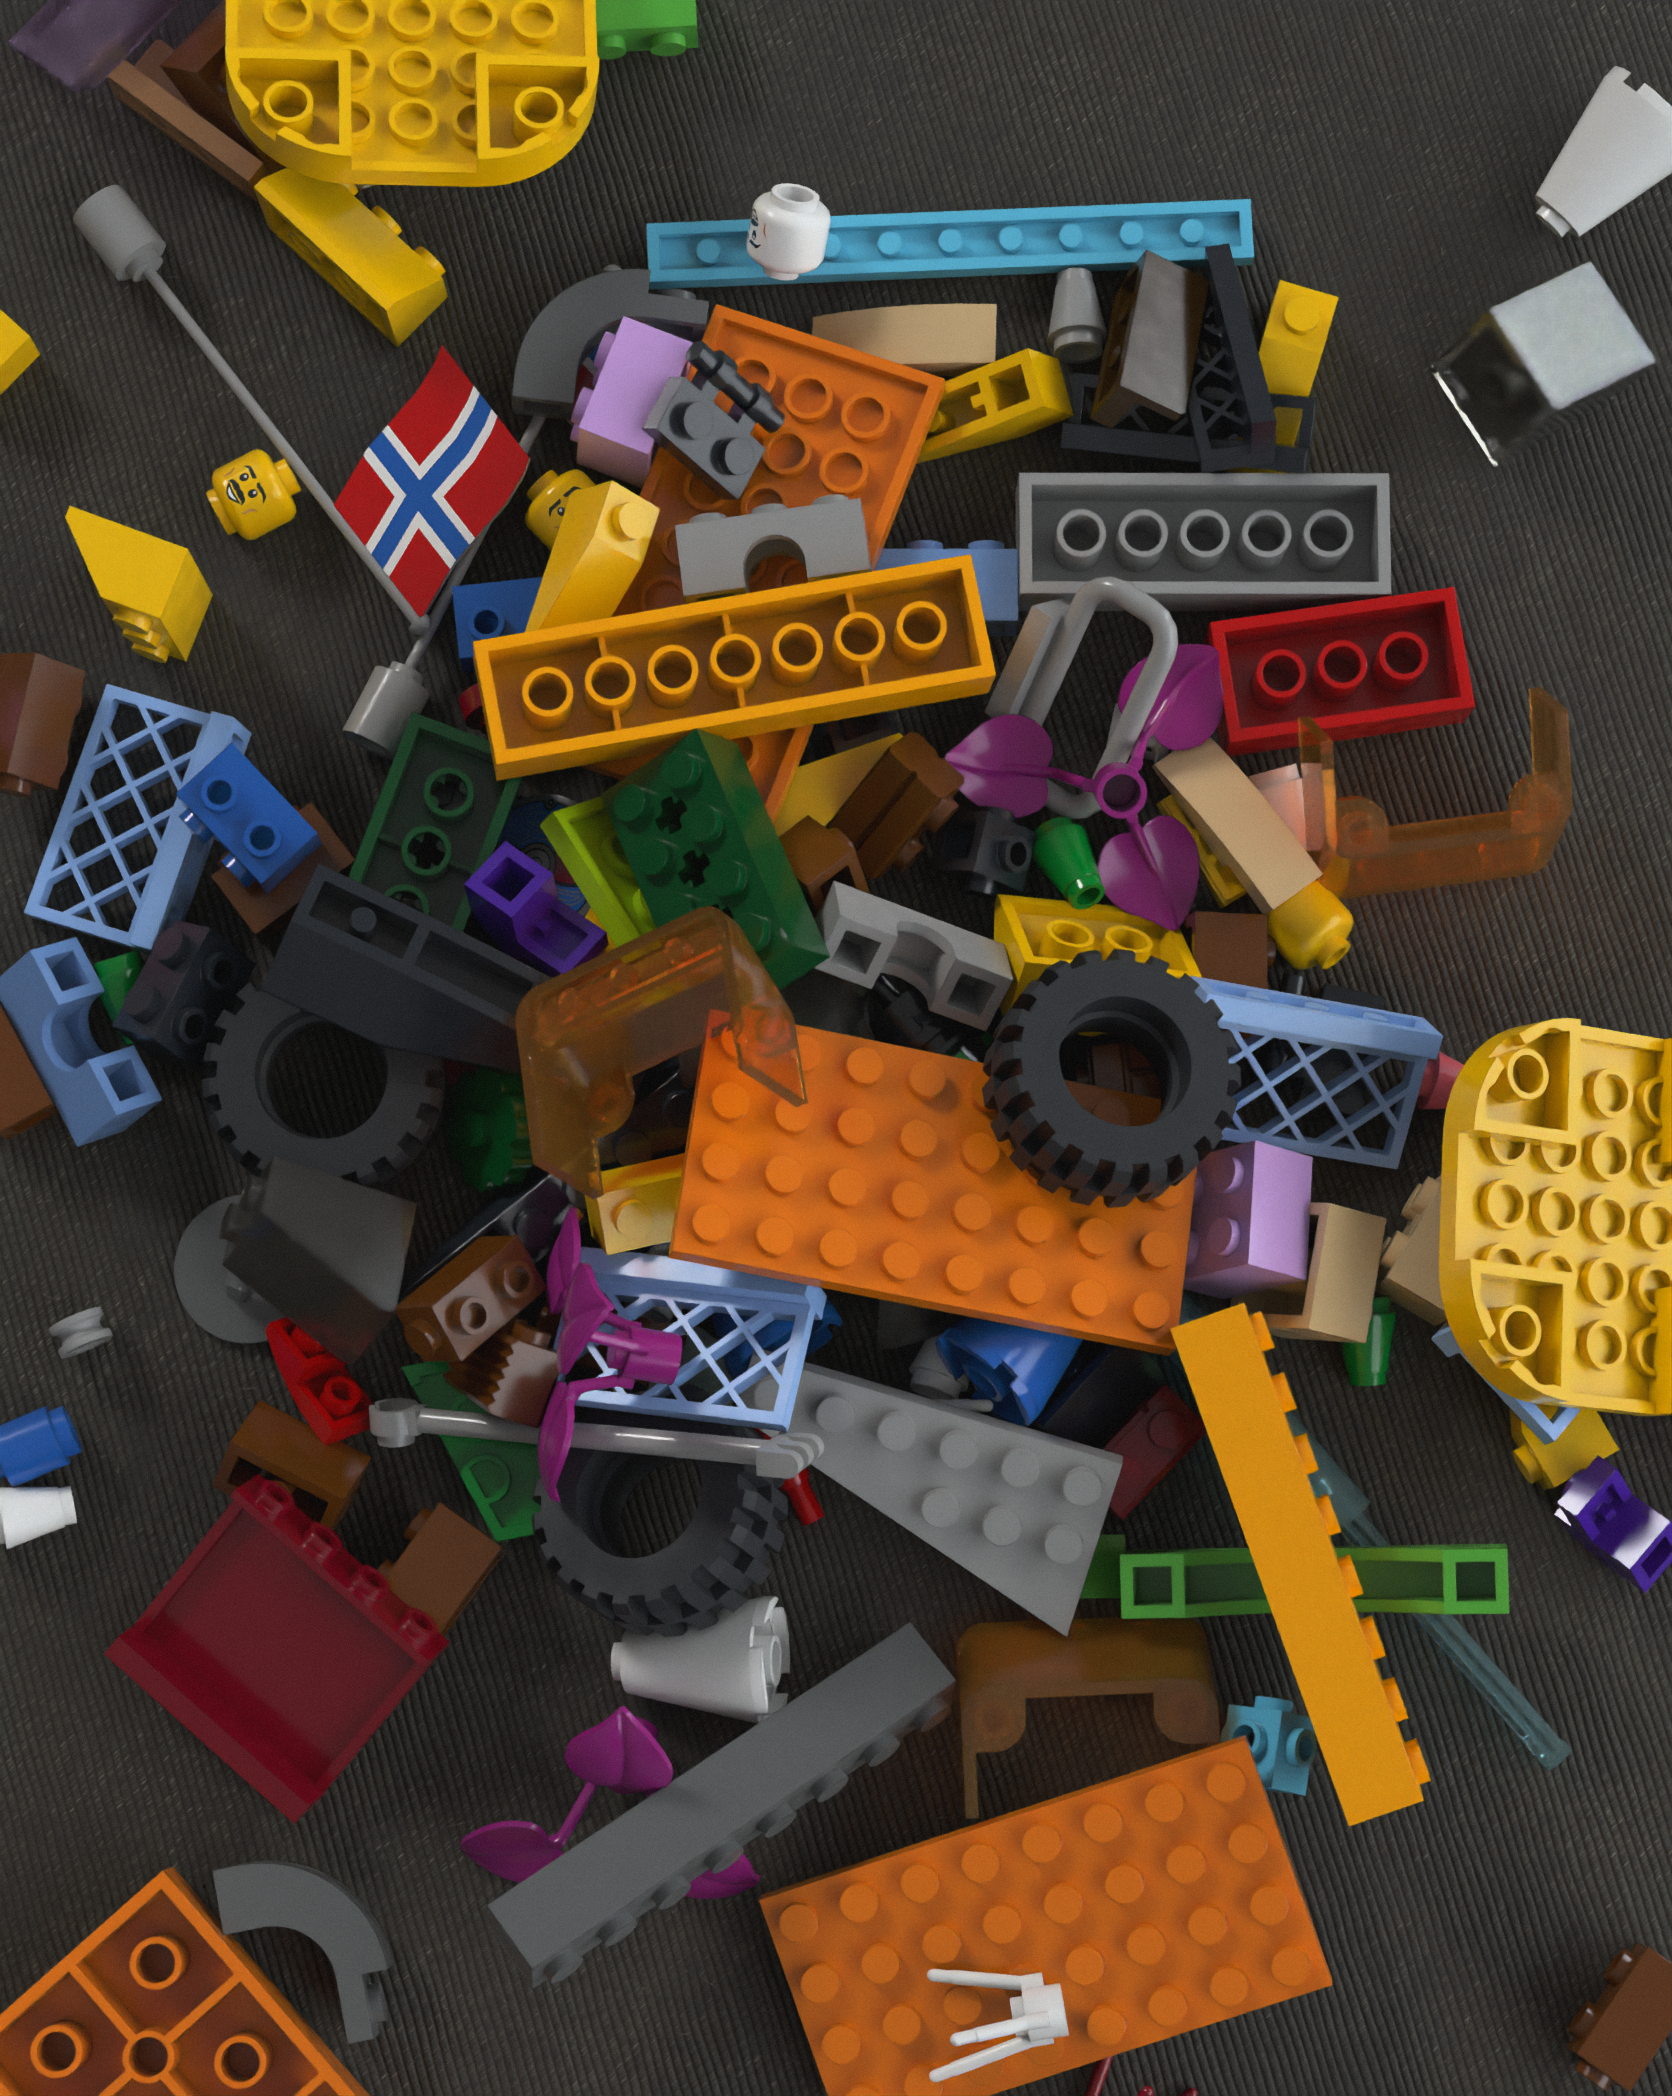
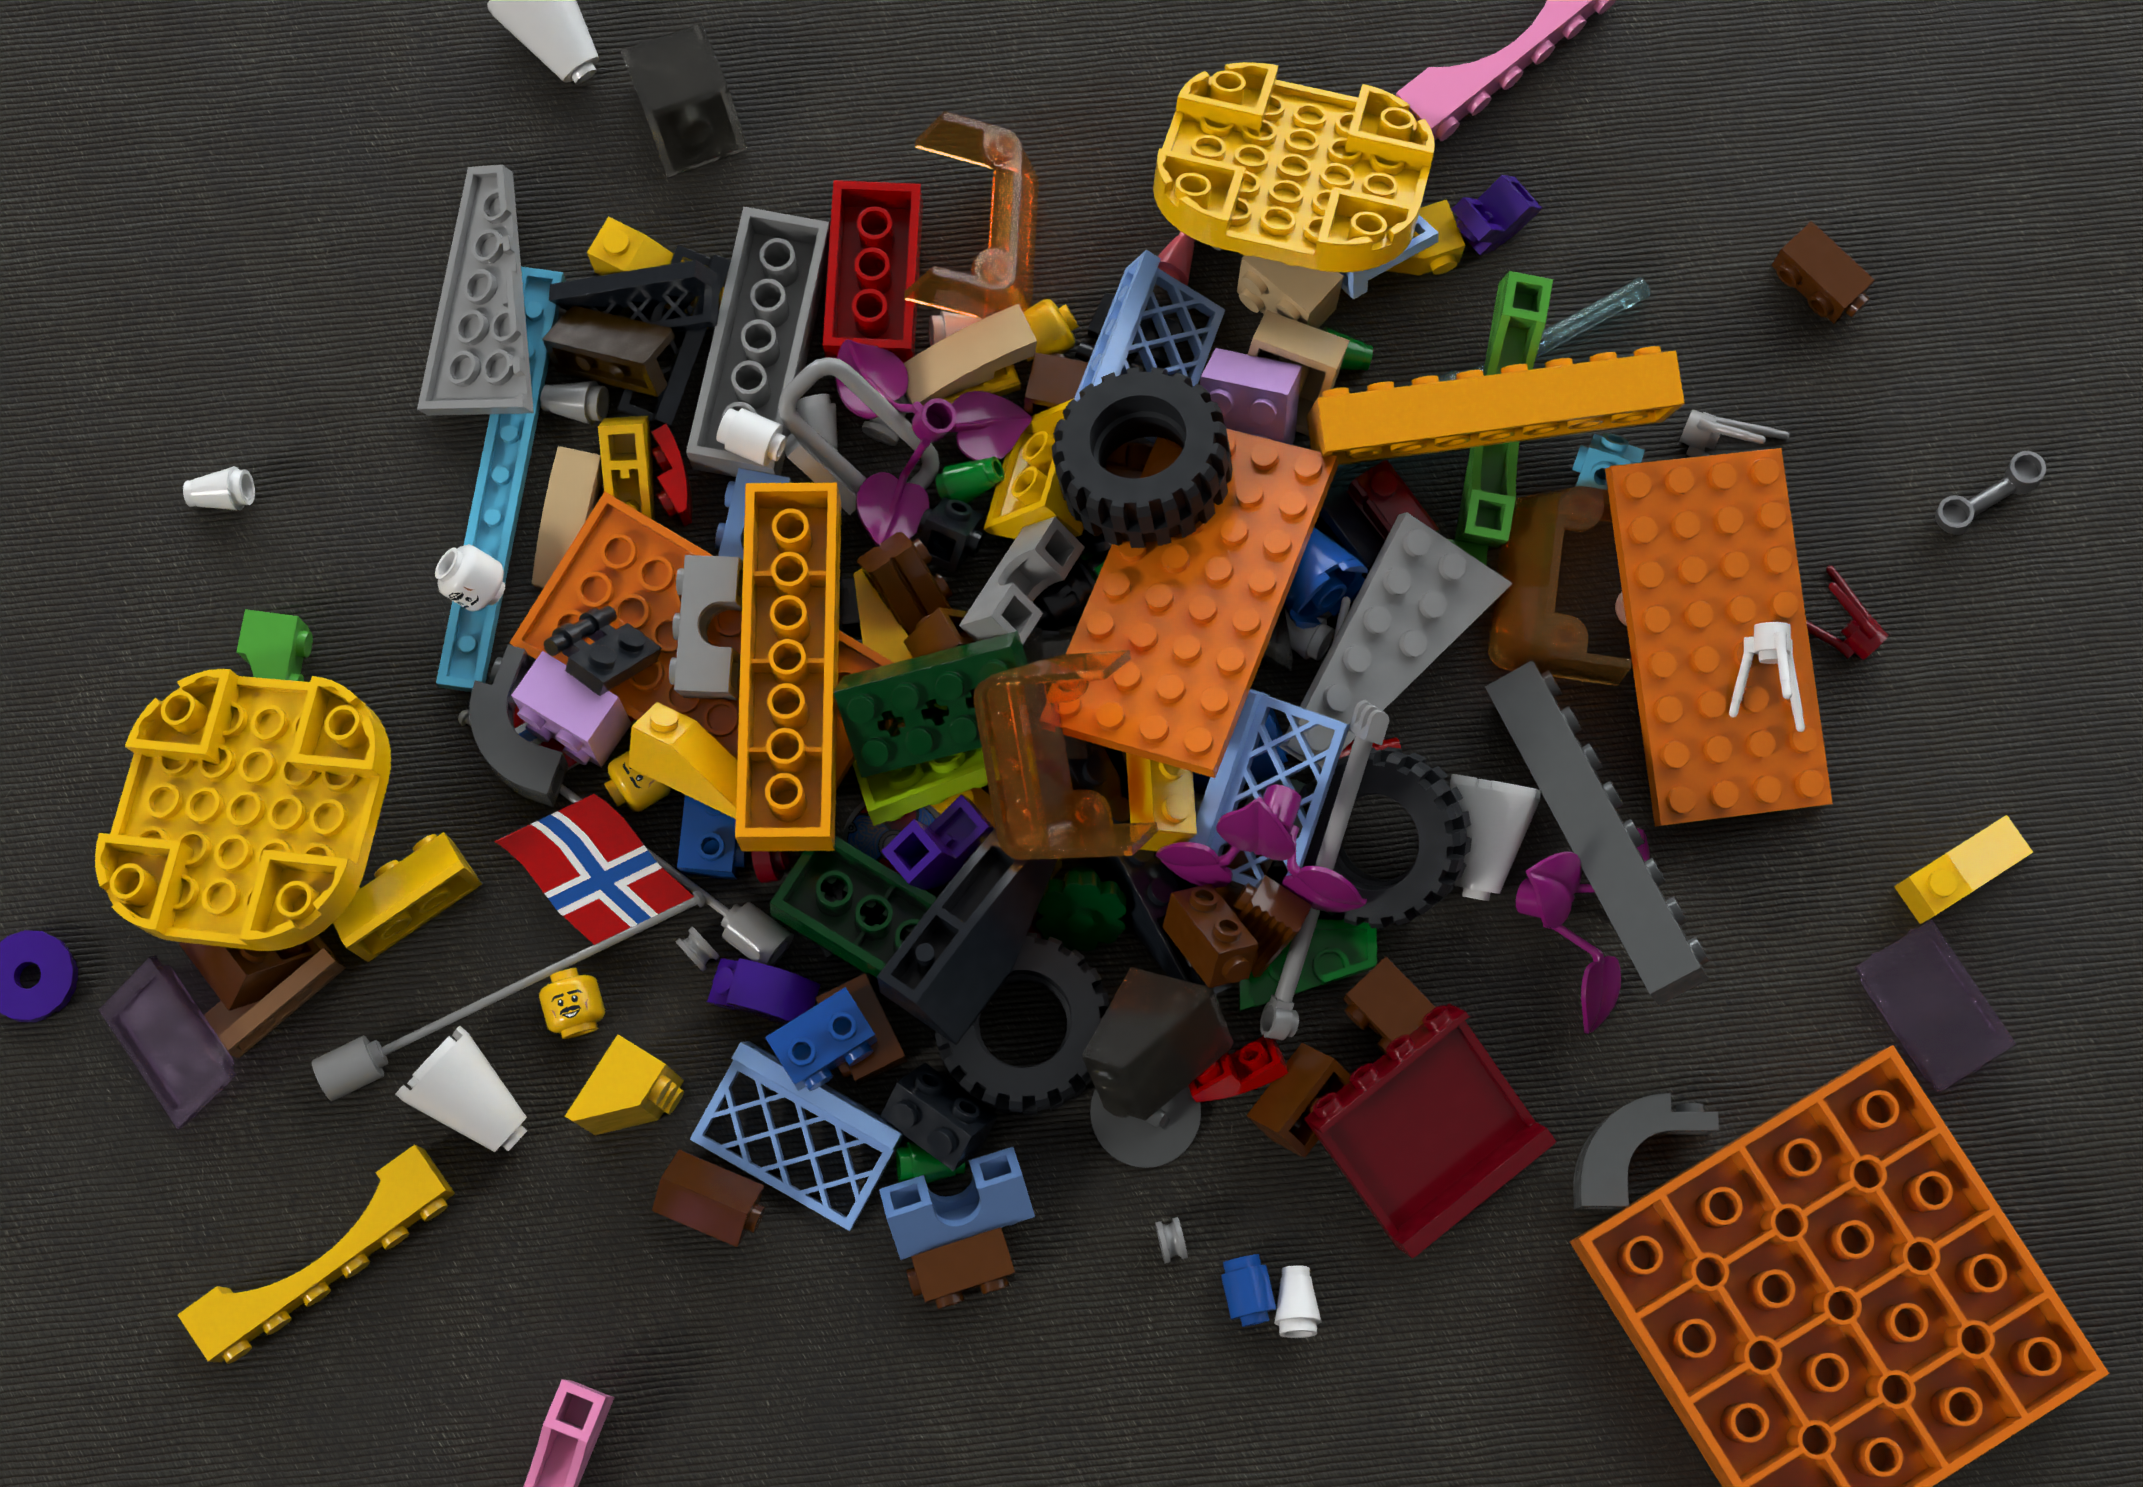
camera: 75 degrees left, 5 degrees down
none -> white cone [395,1026,527,1152]
none -> light grey wing [417,165,534,416]
none -> red slope [651,423,693,527]
none -> light grey bush [675,926,720,972]
none -> dark purple brick [707,958,821,1024]
none -> white brick [716,408,787,466]
none -> white cone [796,394,838,451]
none -> light grey plant [1679,409,1789,457]

